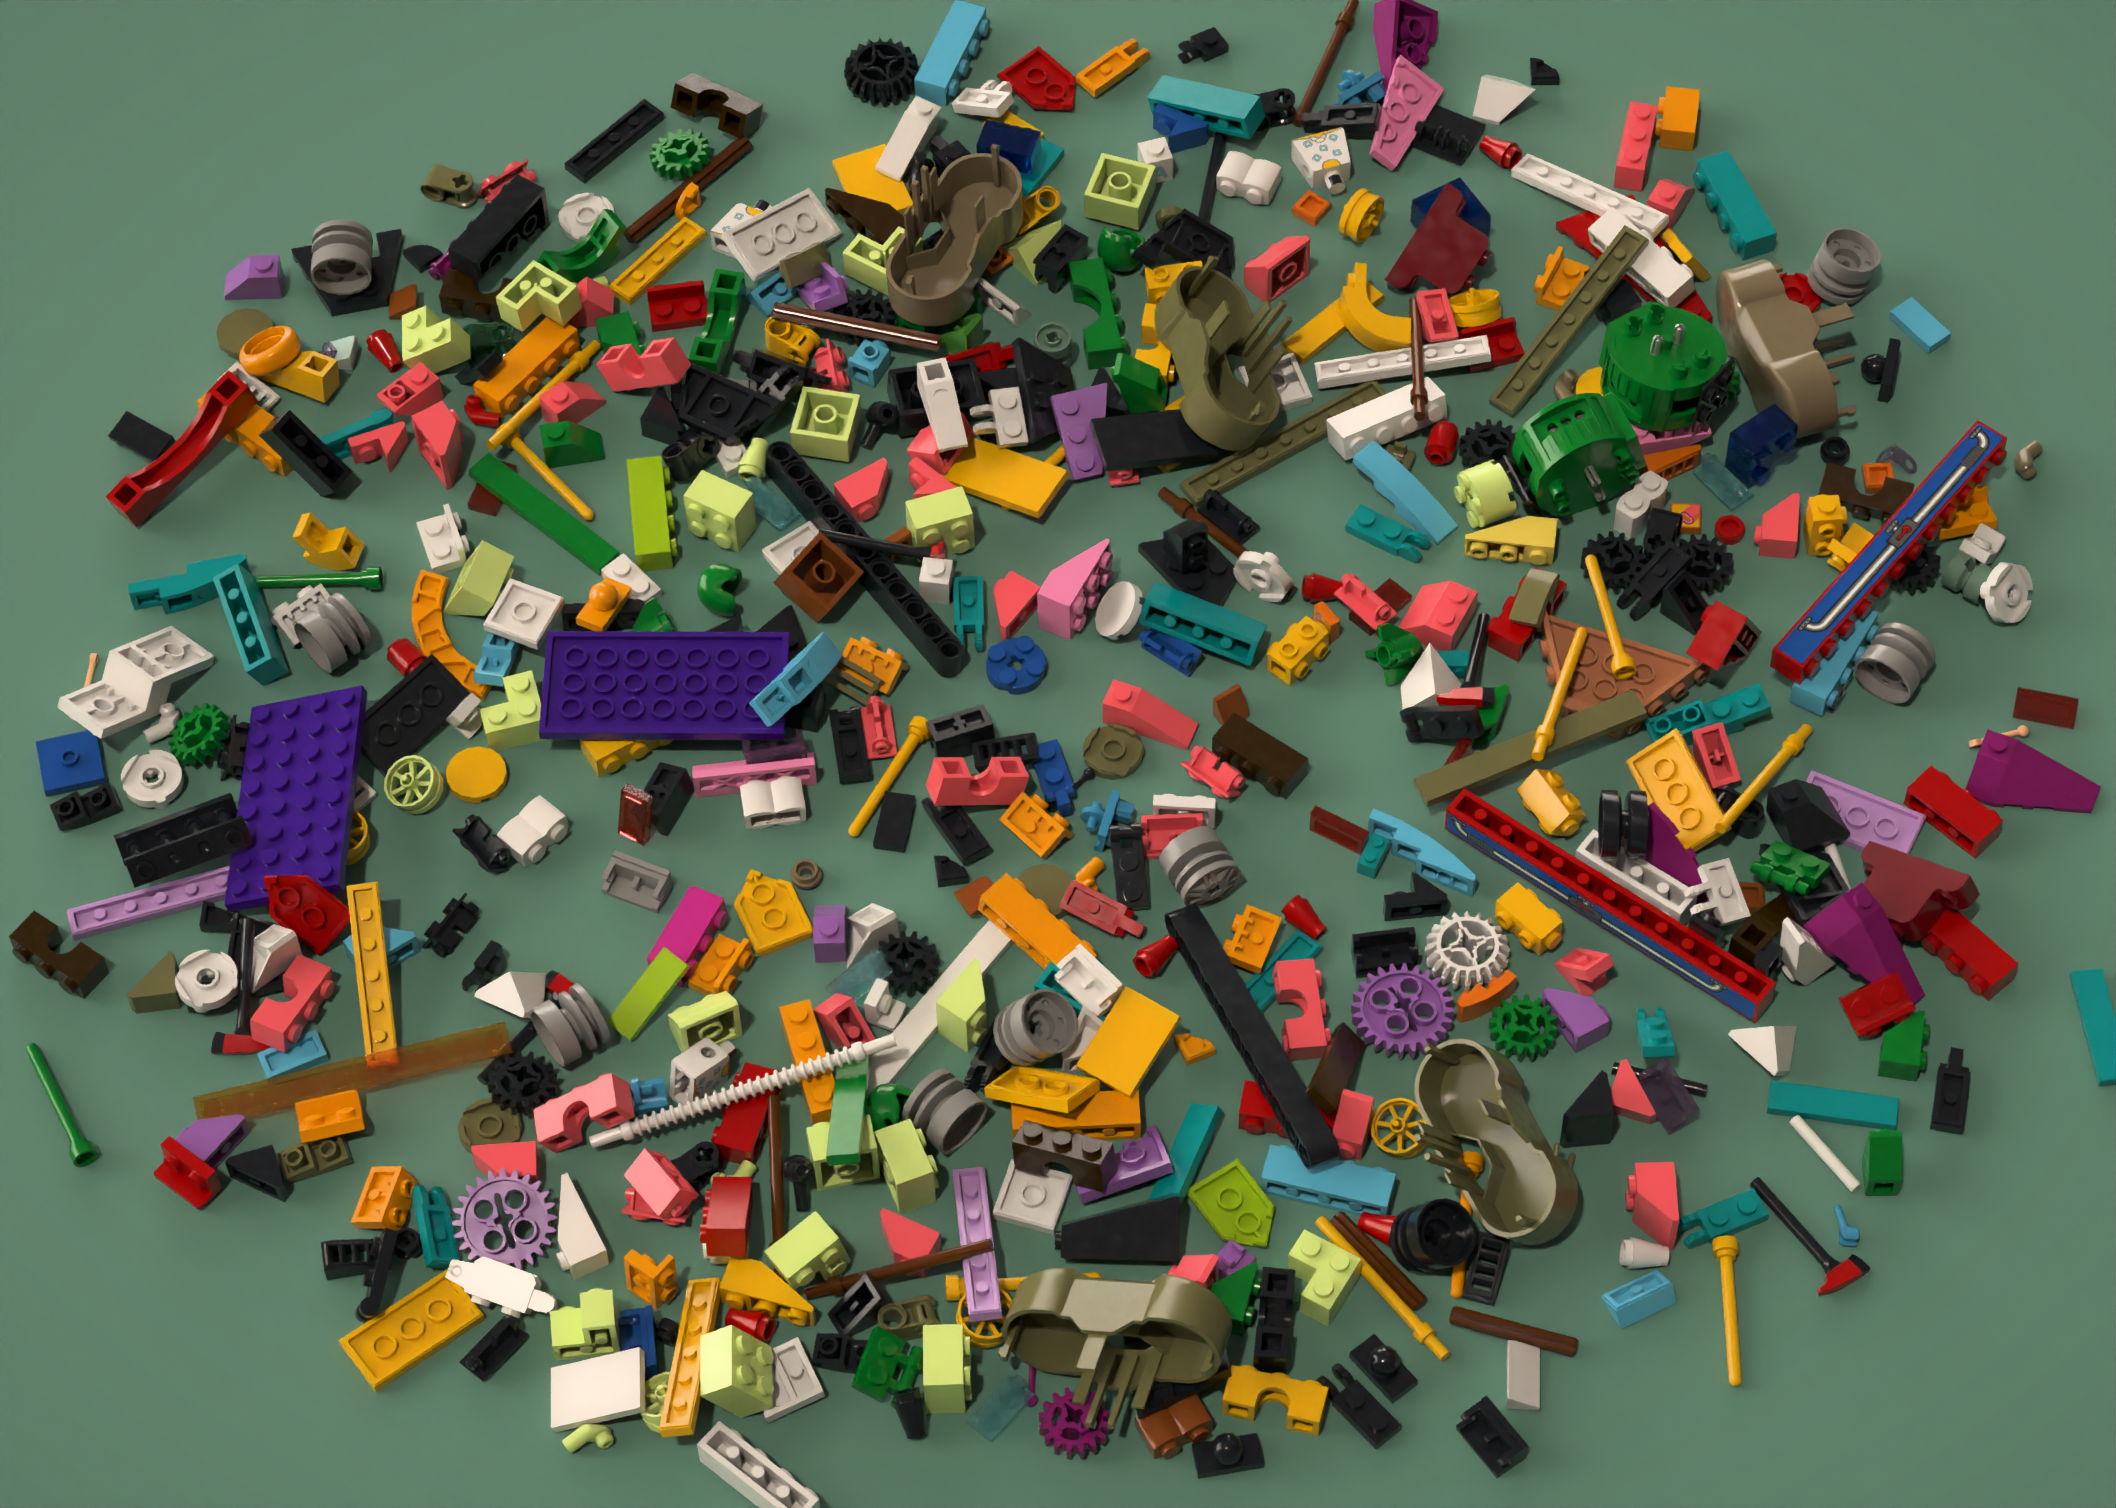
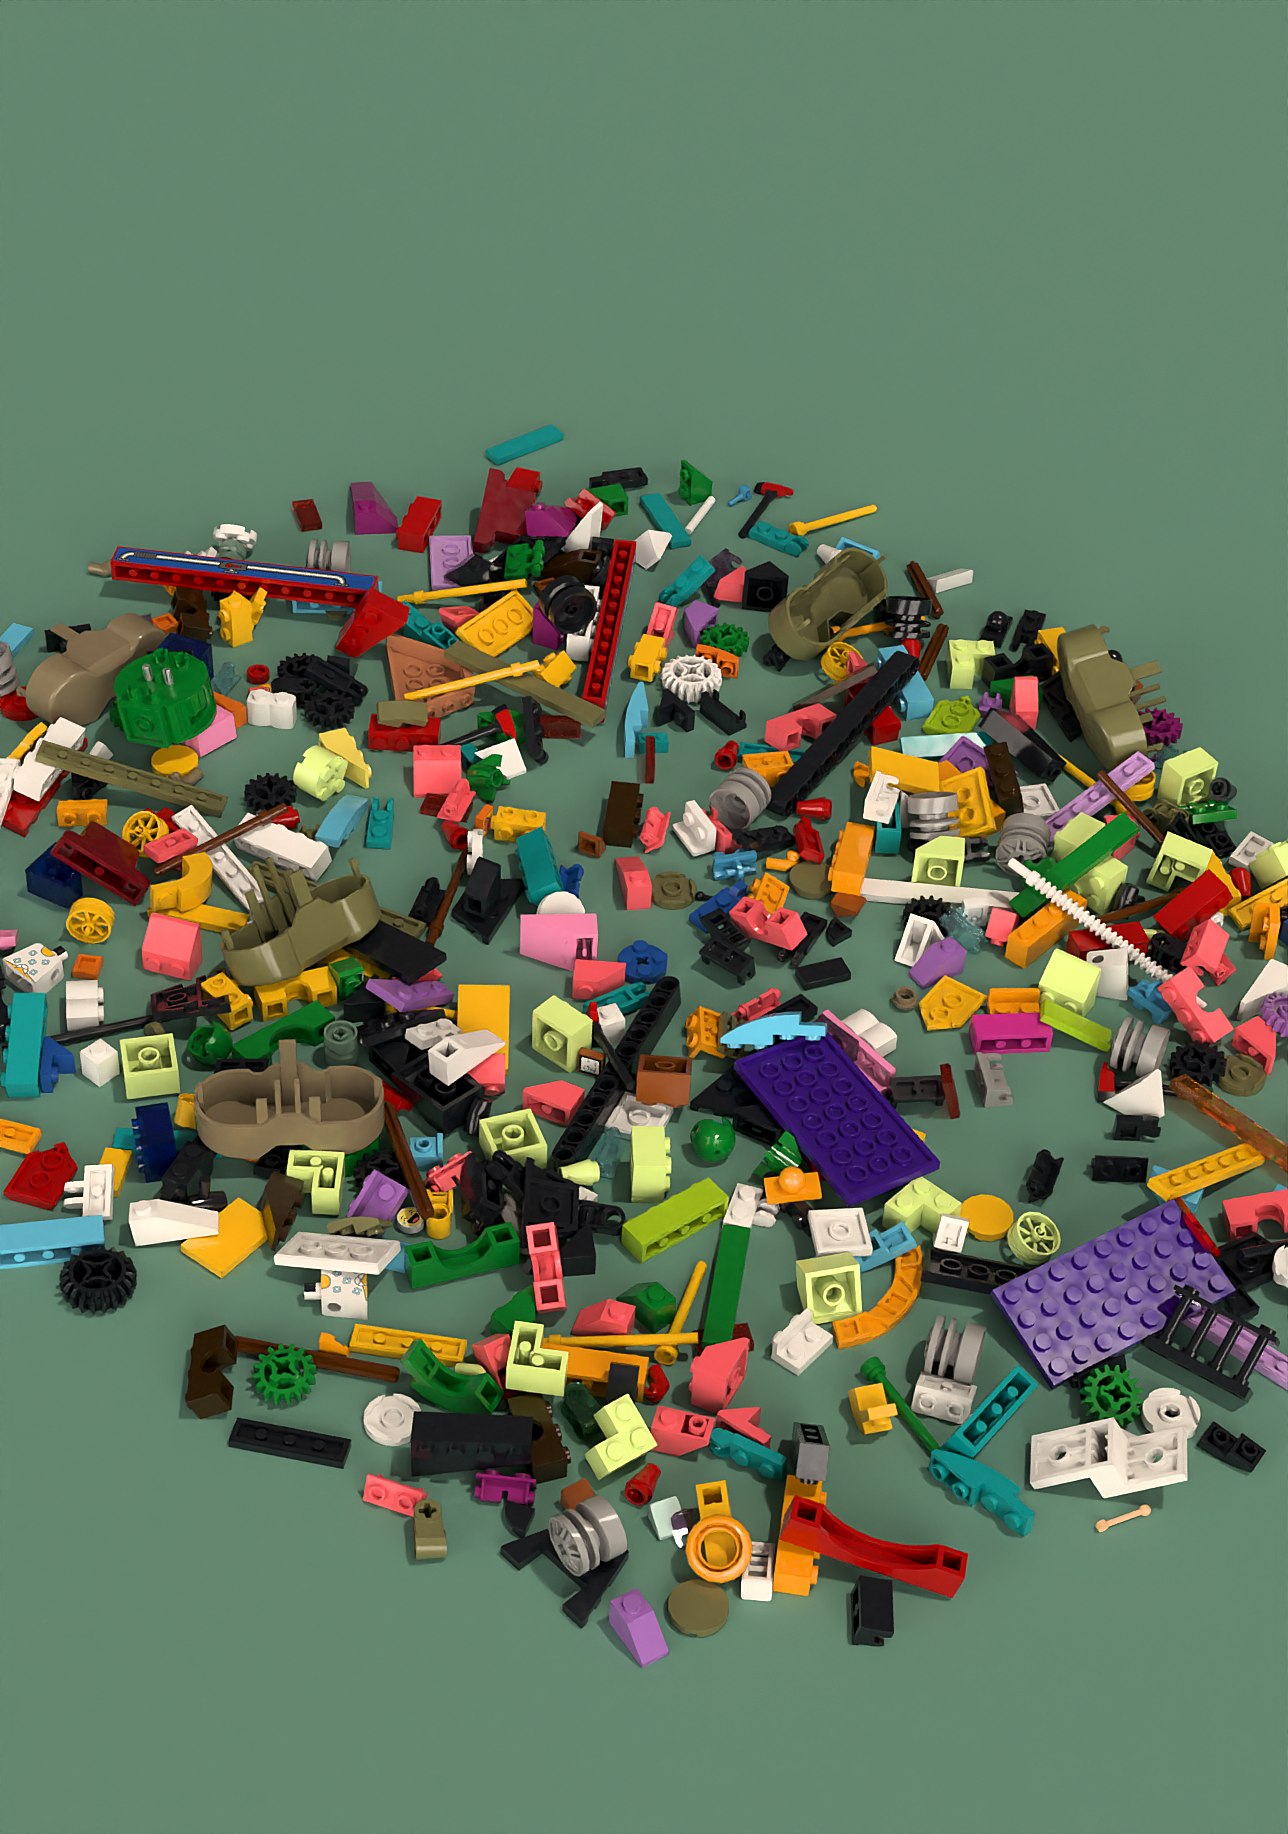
camera: 125 degrees left, 15 degrees down
blue plate [36,730,106,797] -> none
white slope [252,924,302,993] -> none
red brick [387,638,427,677] -> none
white brick [497,795,569,867] -> none
red bracket [646,280,708,332] -> none
yellow piece [848,715,929,837] -> none
coral slope [908,456,956,499] -> none
yellow bar [1315,1215,1451,1362] -> none
medium lavender gear [1351,963,1454,1059] -> none
black hinge [1456,1395,1528,1478] -> none
green piece [1503,392,1646,518] -> none
yellow piece [1585,554,1637,680] -> none
coral slope [1625,1162,1679,1250] -> none
white hinge [1683,858,1751,927] -> none
coral slope [1754,493,1800,559] -> none
light nougat hinge [1968,725,2029,748] -> none

